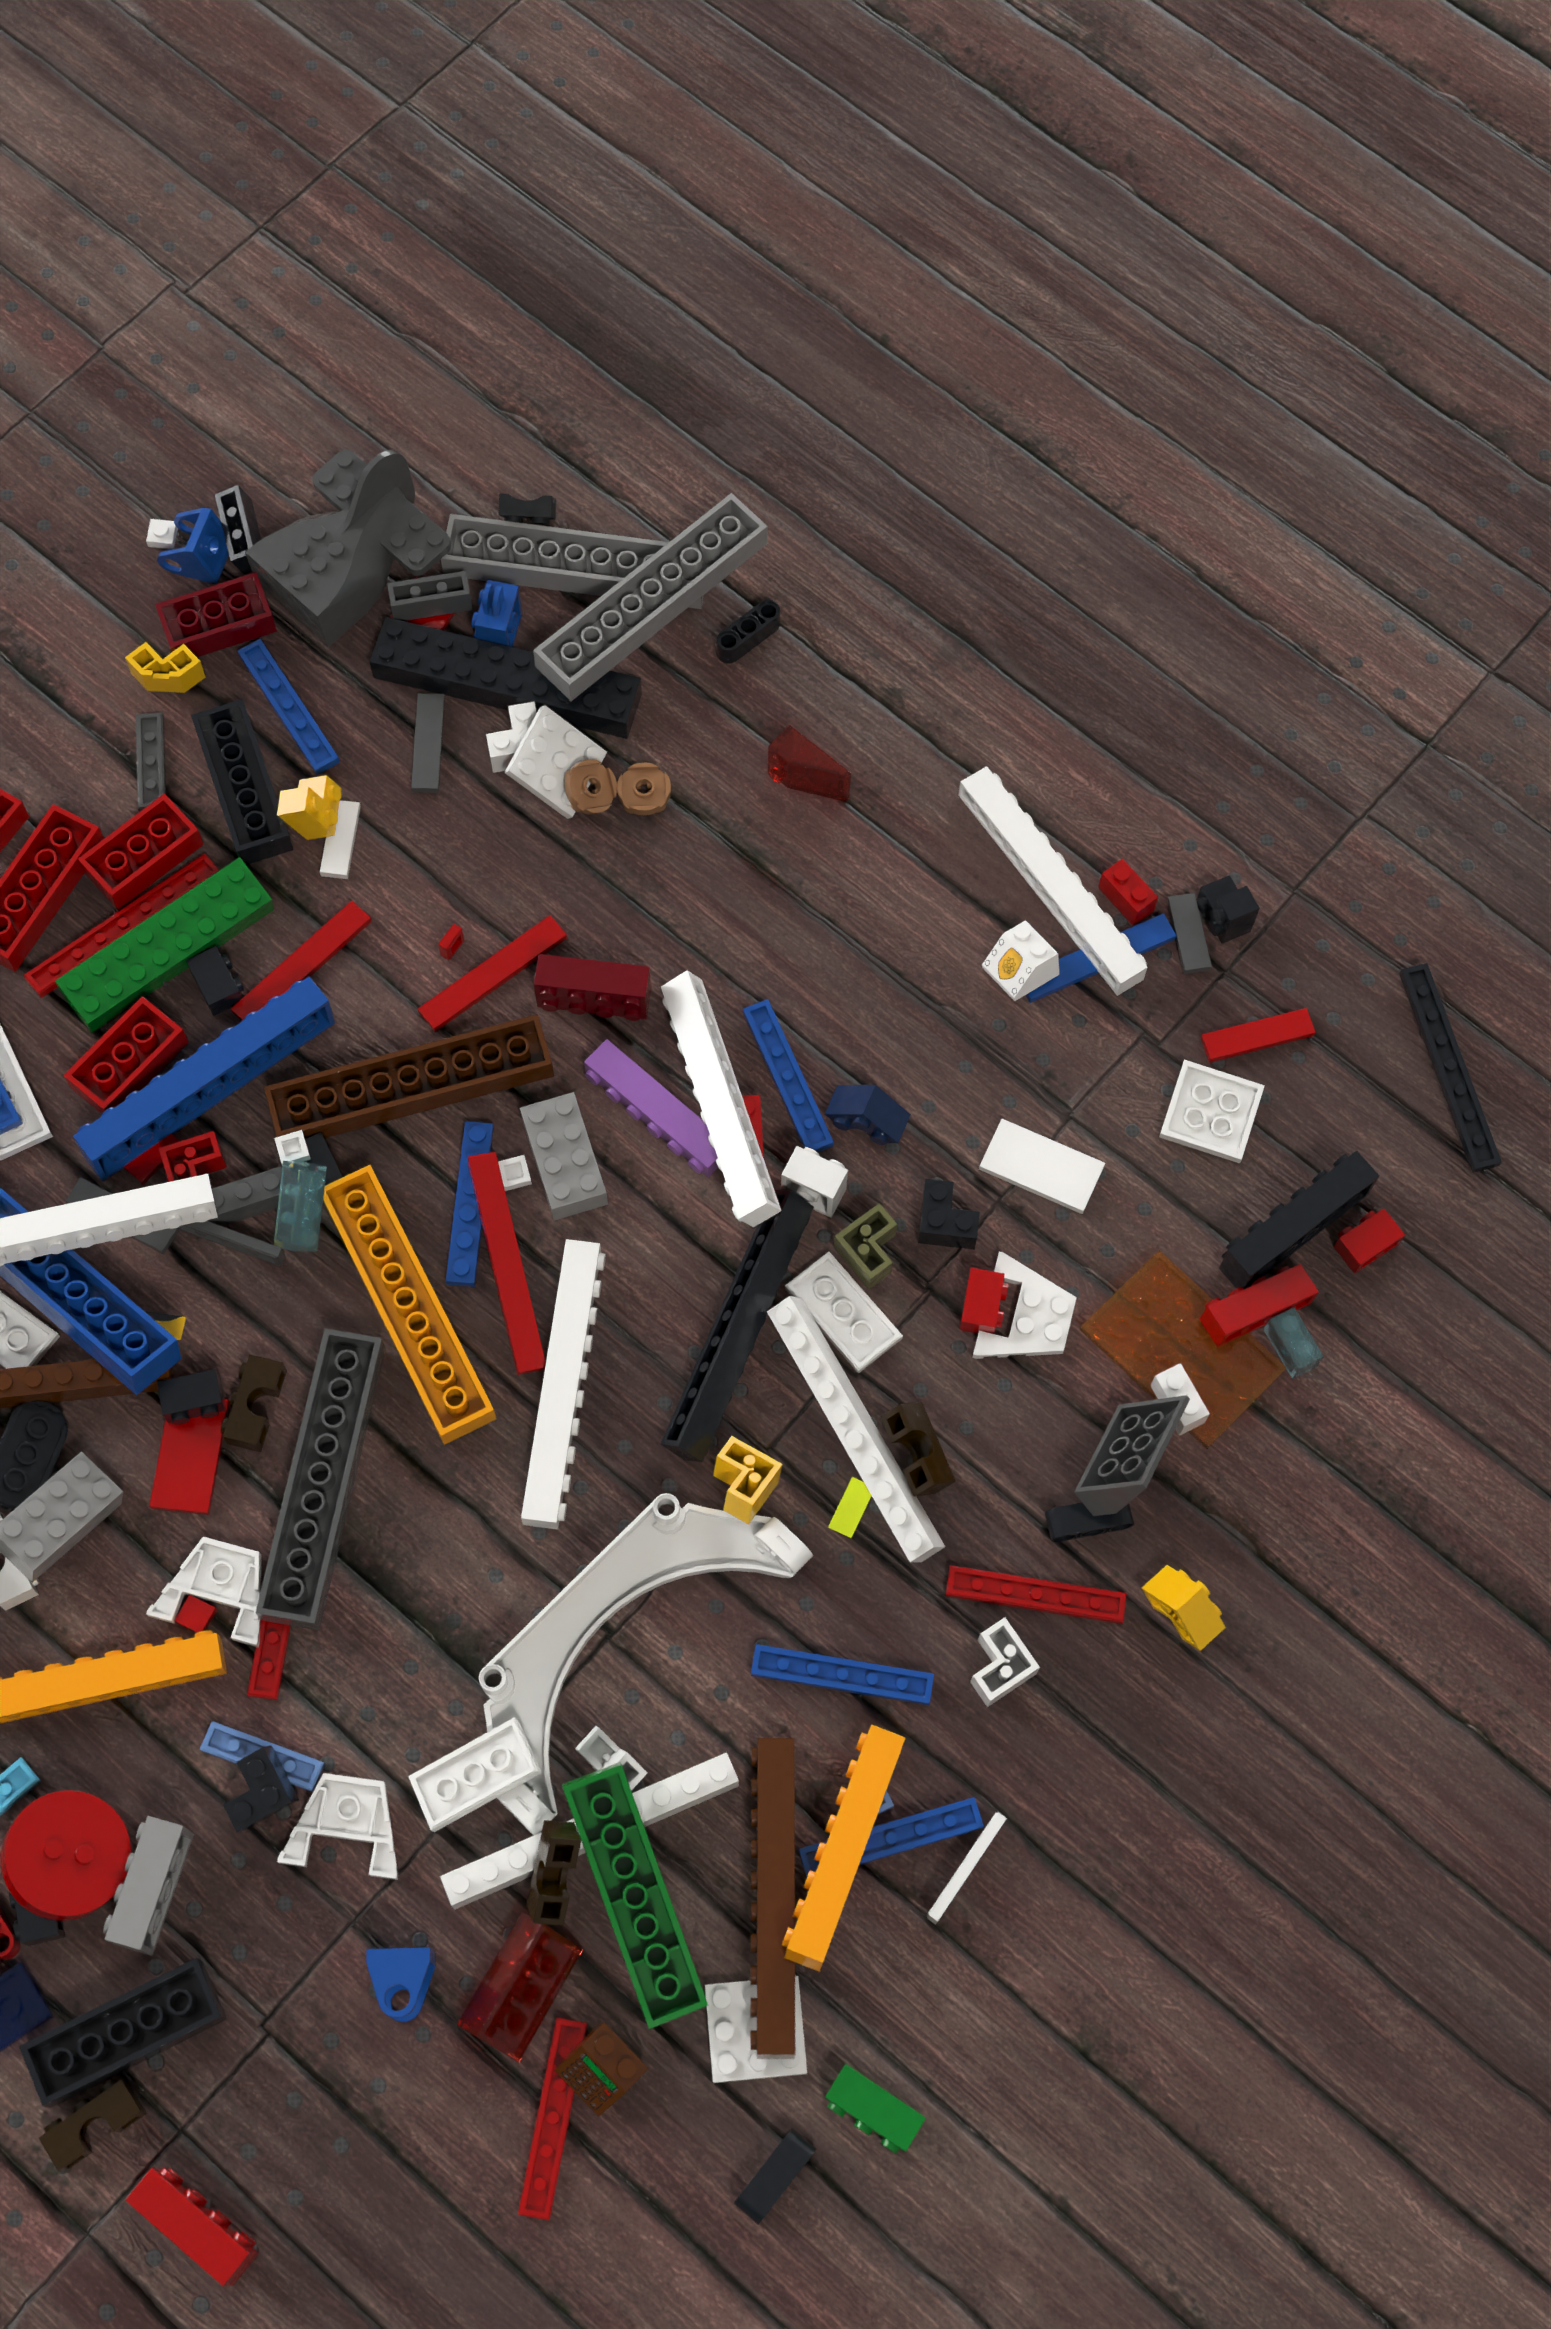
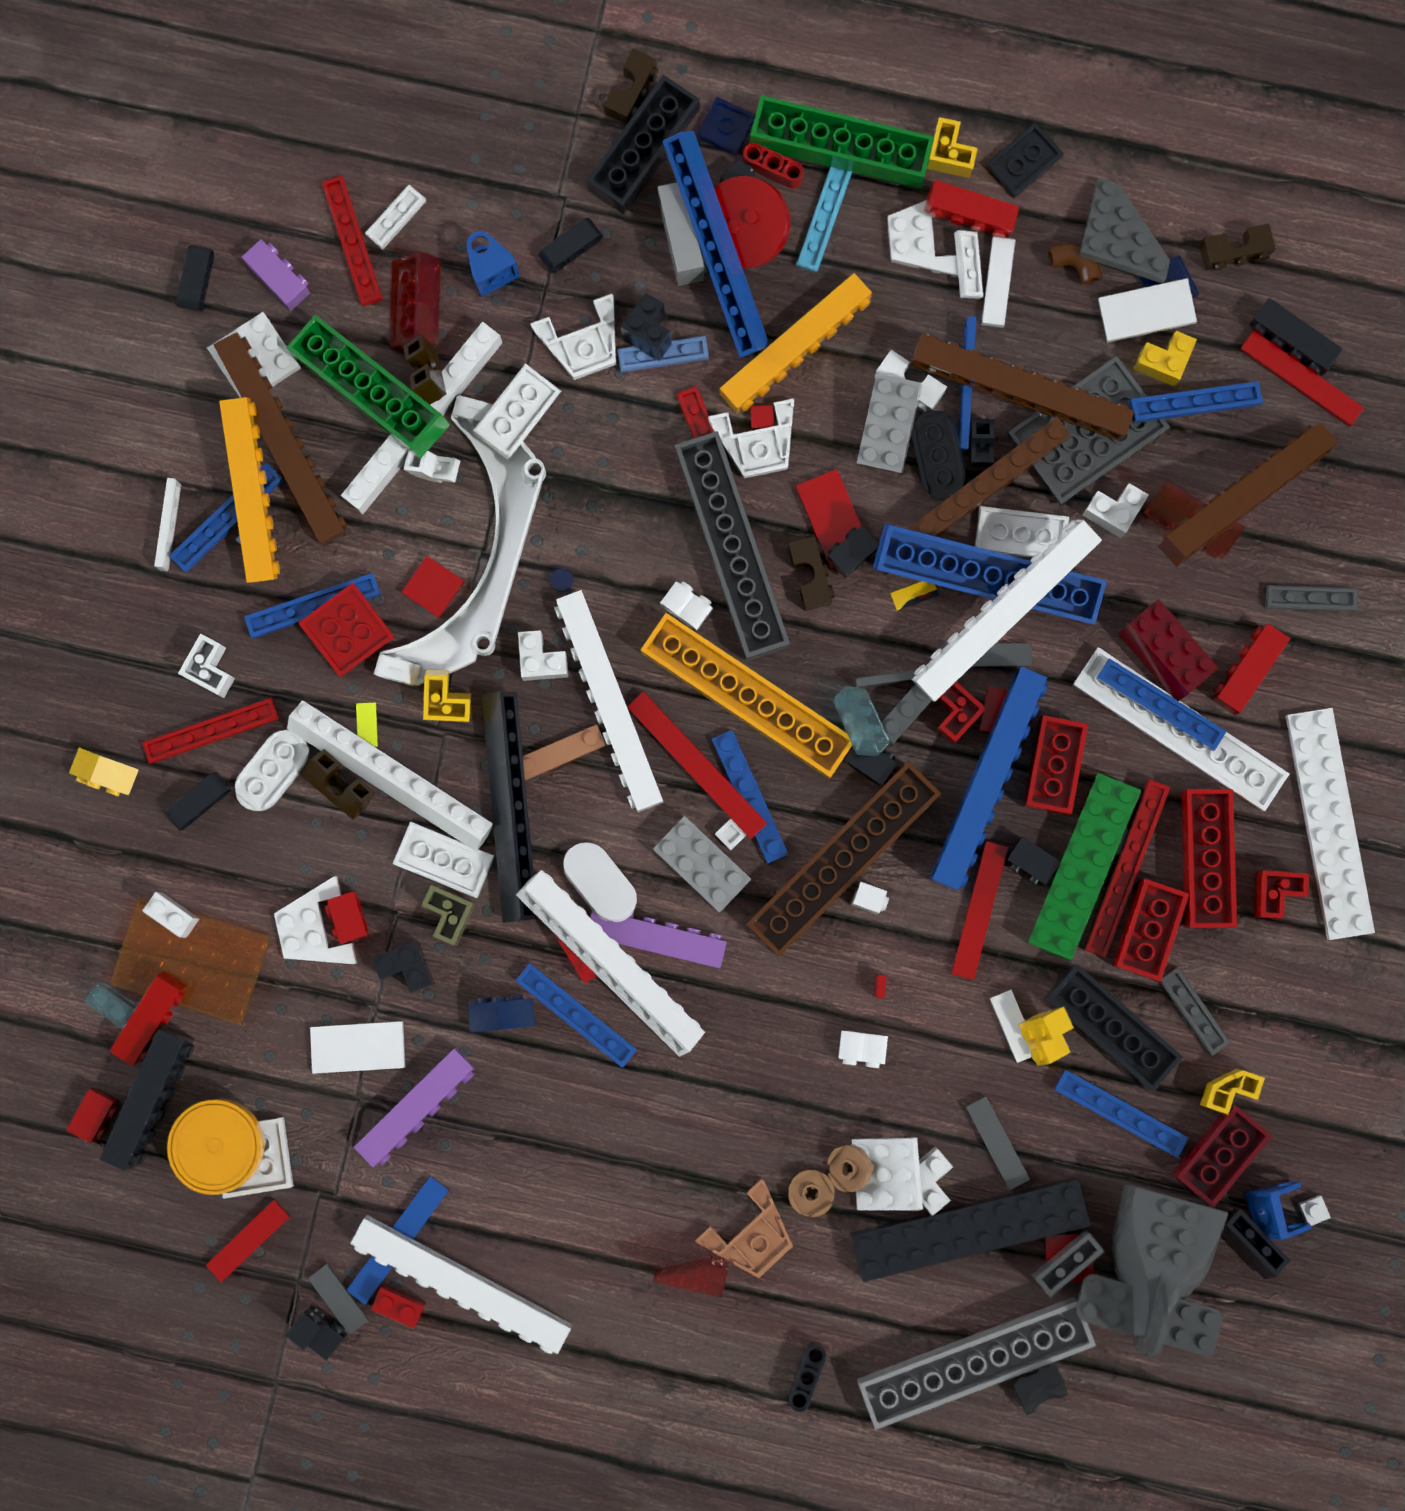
camera: 155 degrees right, 15 degrees up
red brick [125,2167,259,2286] -> none
white plate [274,1130,311,1167] -> none
red tile [418,915,567,1032] -> none
blue brick [472,580,522,647] -> none
light grey brick [533,493,768,701] -> none
dark red brick [534,954,651,1021] -> none
reddish brown slope [554,2022,648,2117] -> none
white brick [781,1146,848,1218] -> none
green brick [824,2064,926,2154] -> none
white slope [982,920,1059,1001] -> none
dark grey slope [1074,1395,1190,1516] -> none
black plate [1399,963,1502,1173] -> none
none -> light orange brick [167,1099,265,1195]
none -> white tile [235,730,310,811]
none -> medium lavender brick [242,239,310,311]
none -> red plate [299,582,395,677]
none -> medium lavender brick [354,1048,476,1167]
none -> white tile [365,185,426,250]
none -> red tile [401,556,465,618]
none -> white brick [518,630,569,681]
none -> nougat plate [523,725,606,781]
none -> black beam [538,217,603,274]
none -> clear blue tile [550,568,573,592]
none -> white tile [564,843,637,922]
none -> white brick [660,581,713,632]
none -> blue brick [663,131,769,357]
none -> nougat wing [695,1178,793,1278]
none -> white brick [838,1030,888,1068]
none -> white brick [850,882,889,914]

